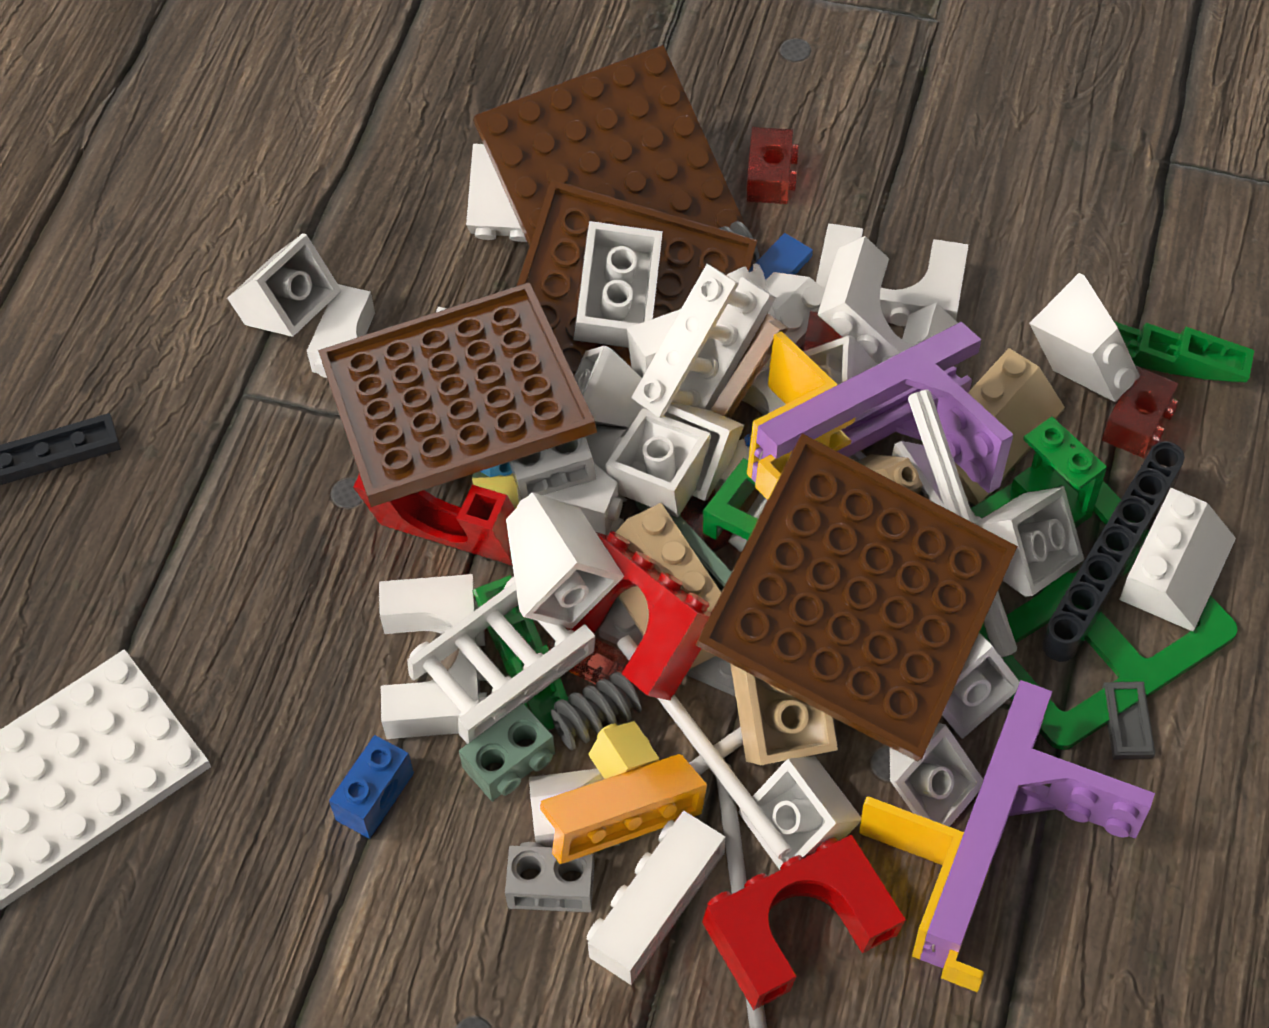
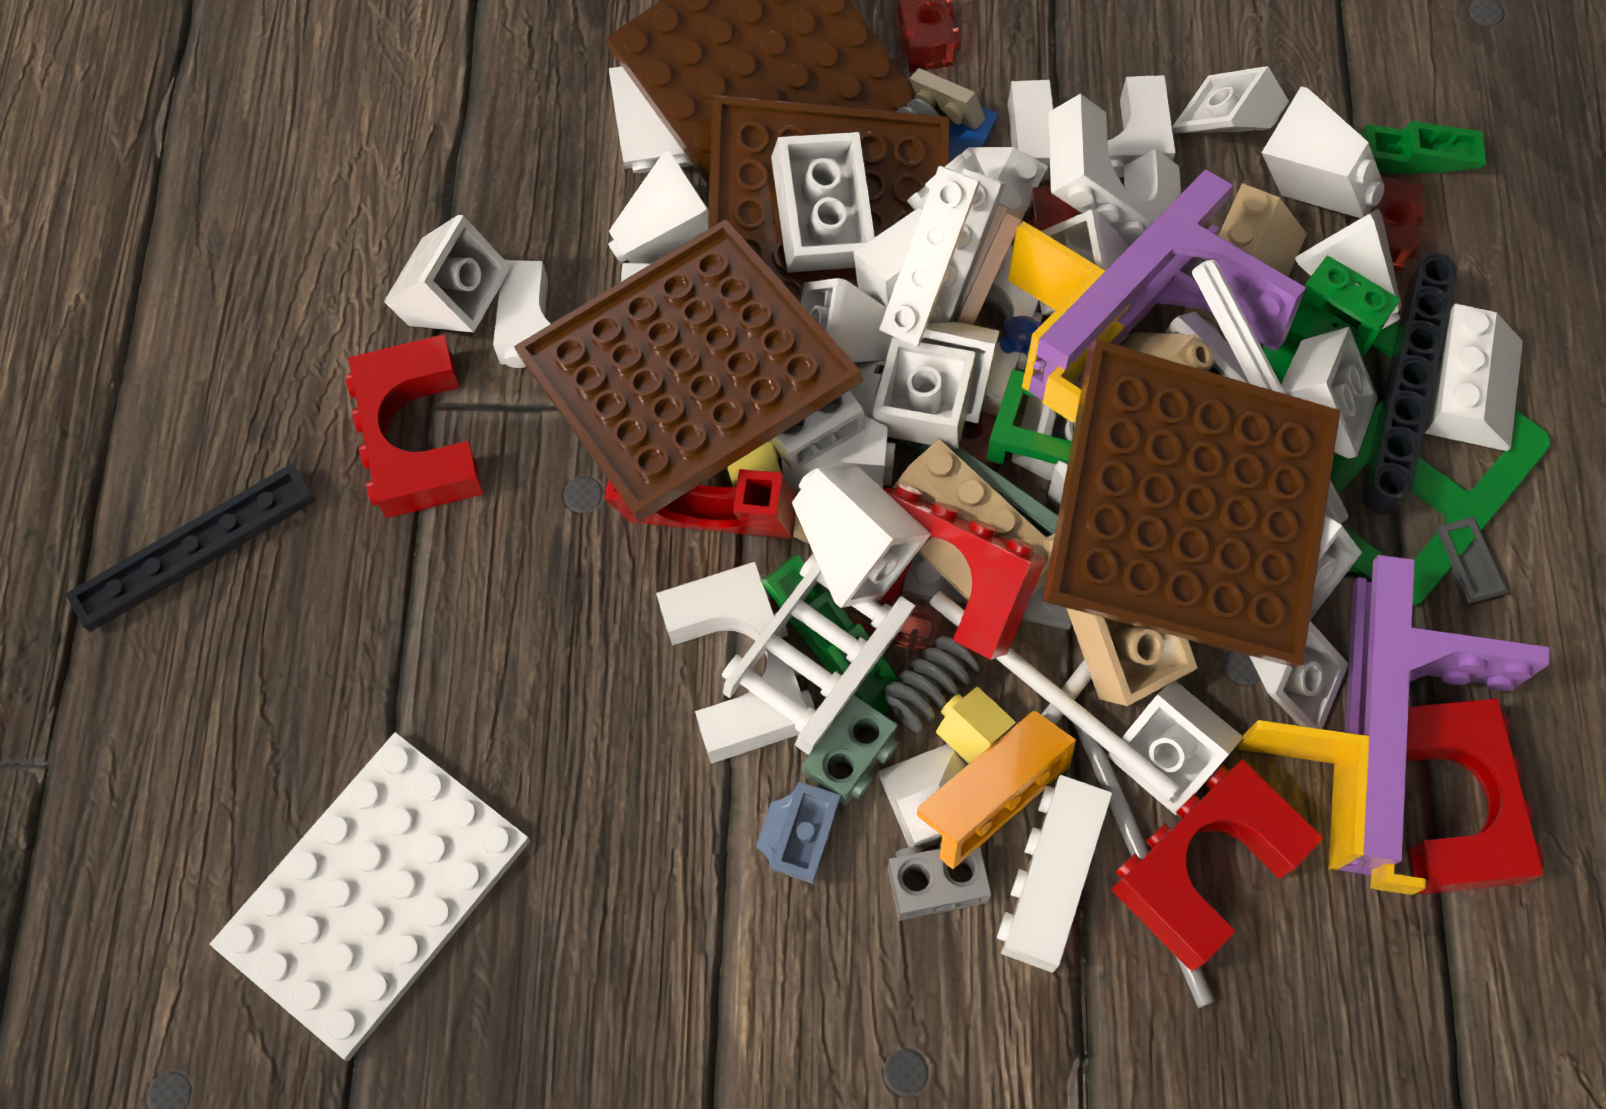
camera: 15 degrees left, 10 degrees up
blue brick [329,735,414,839] -> none
none -> red arch [345,334,484,519]
none -> white slope [608,150,709,264]
none -> sand blue slope [756,782,841,884]
none -> dark tan plate [909,68,985,130]
none -> white slope [1172,66,1289,134]
none -> white slope [1295,209,1402,329]
none -> red arch [1406,698,1544,895]

